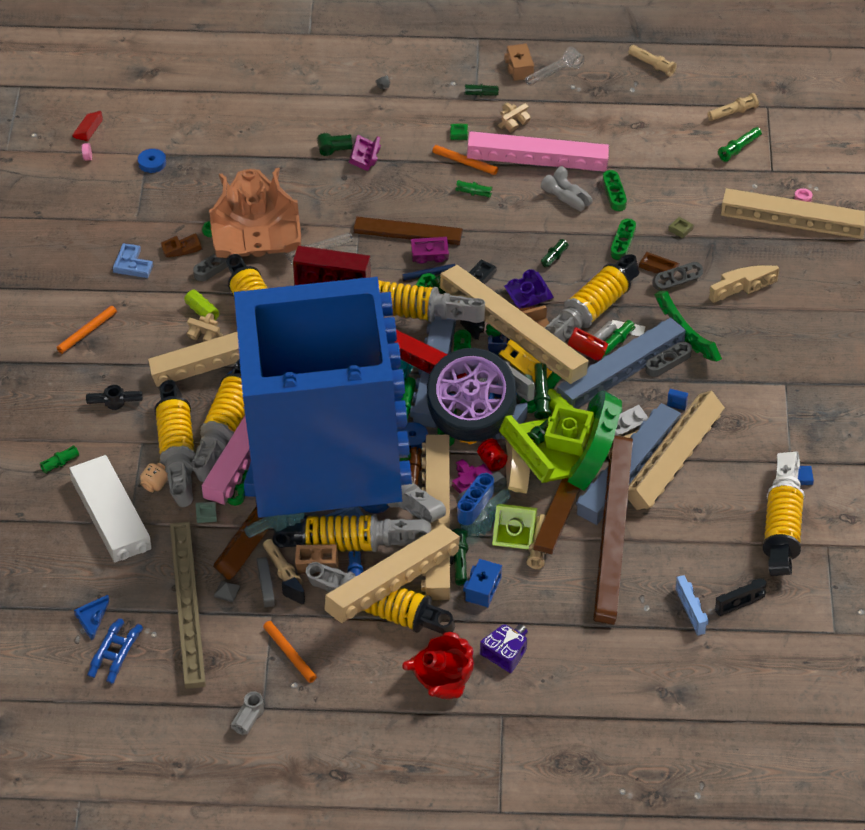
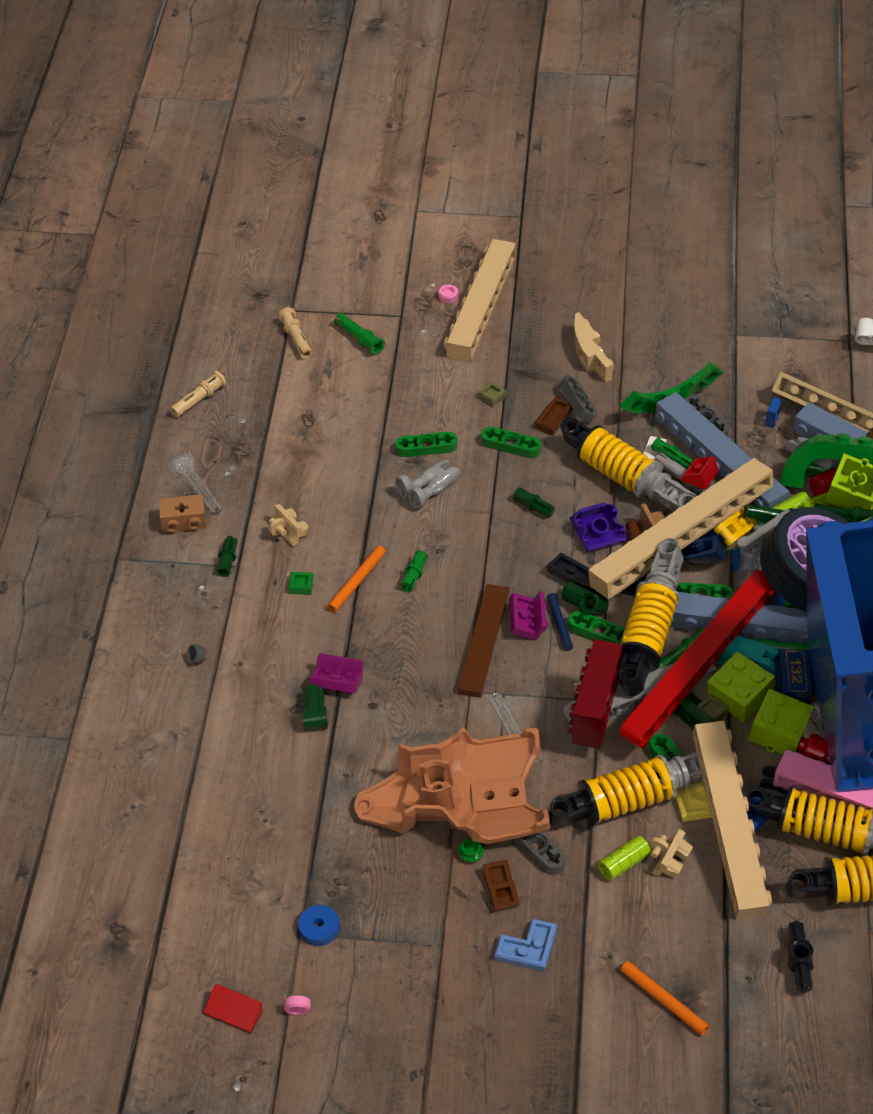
camera: 85 degrees left, 0 degrees up
bright pink brick [467,131,609,172] -> none

